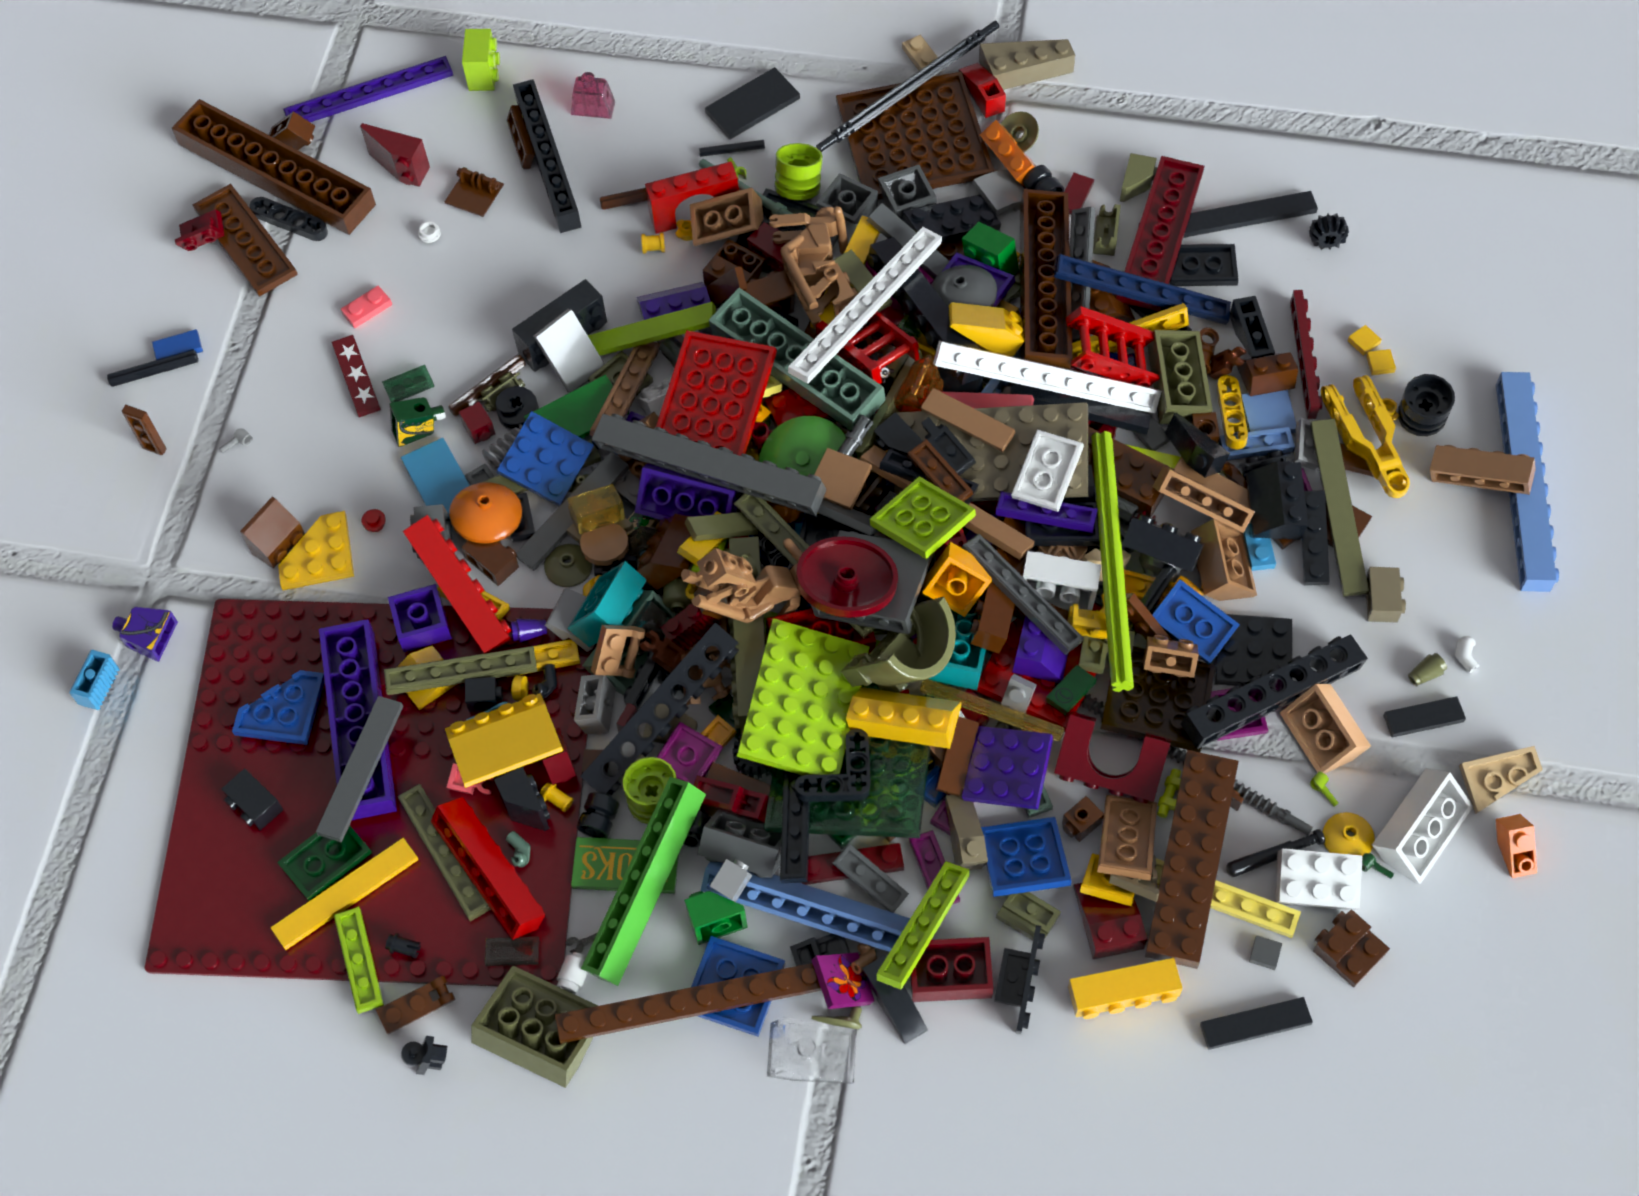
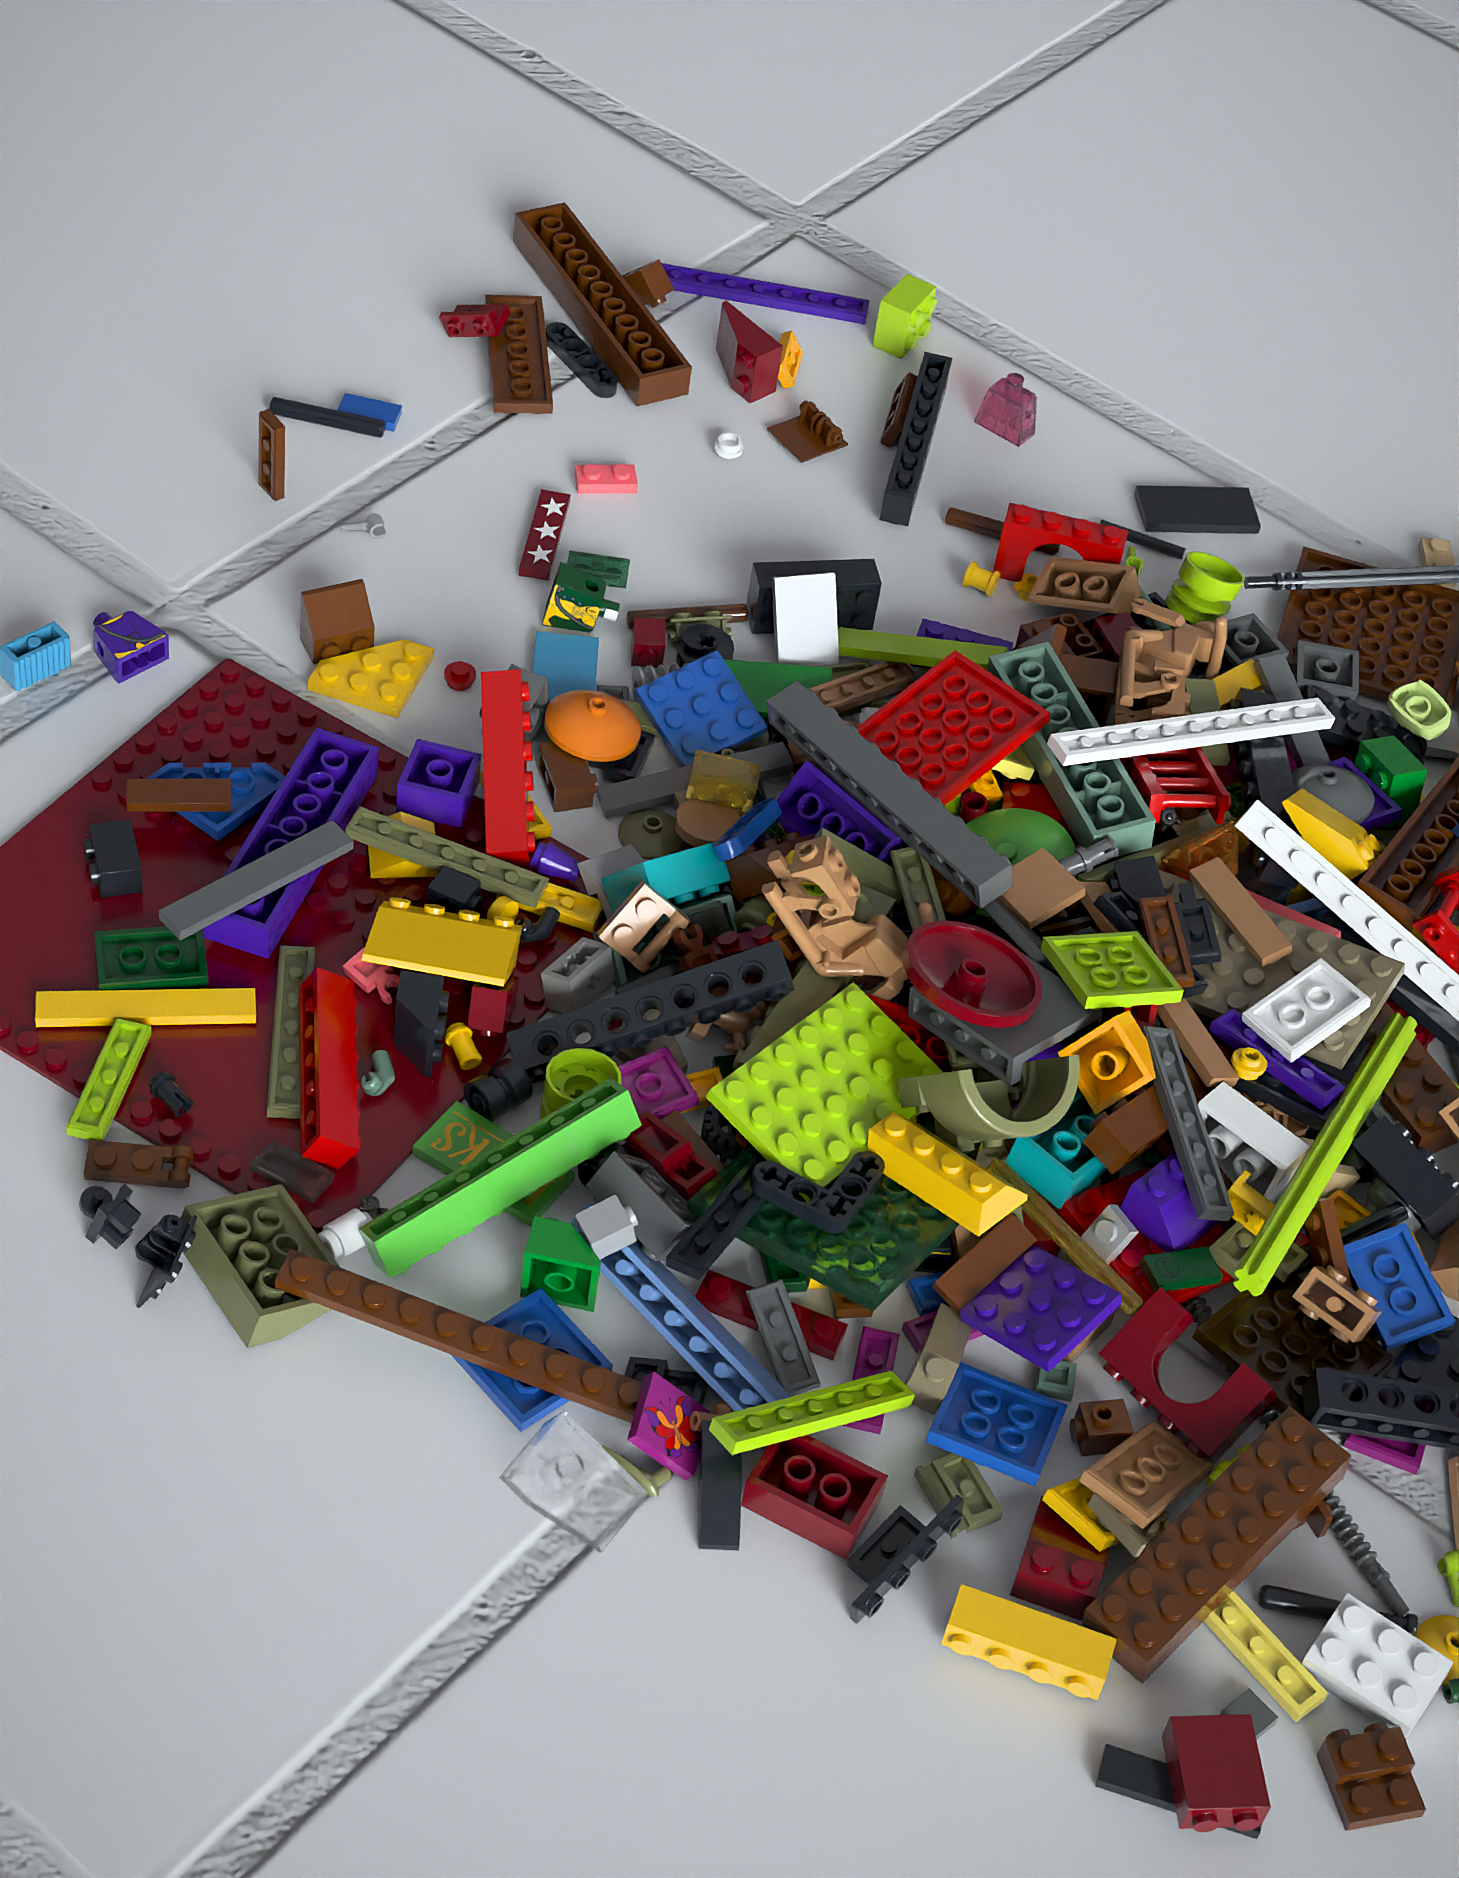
camera: 20 degrees right, 15 degrees down
none -> reddish brown tile [126,779,231,812]
none -> black hinge [135,1214,198,1308]
none -> blue beam [712,797,782,862]
none -> light orange plate [778,330,804,389]
none -> dark red brick [1161,1714,1271,1832]
none -> yellow plate [1231,1047,1267,1080]
none -> yellowish green piece [1387,680,1451,740]

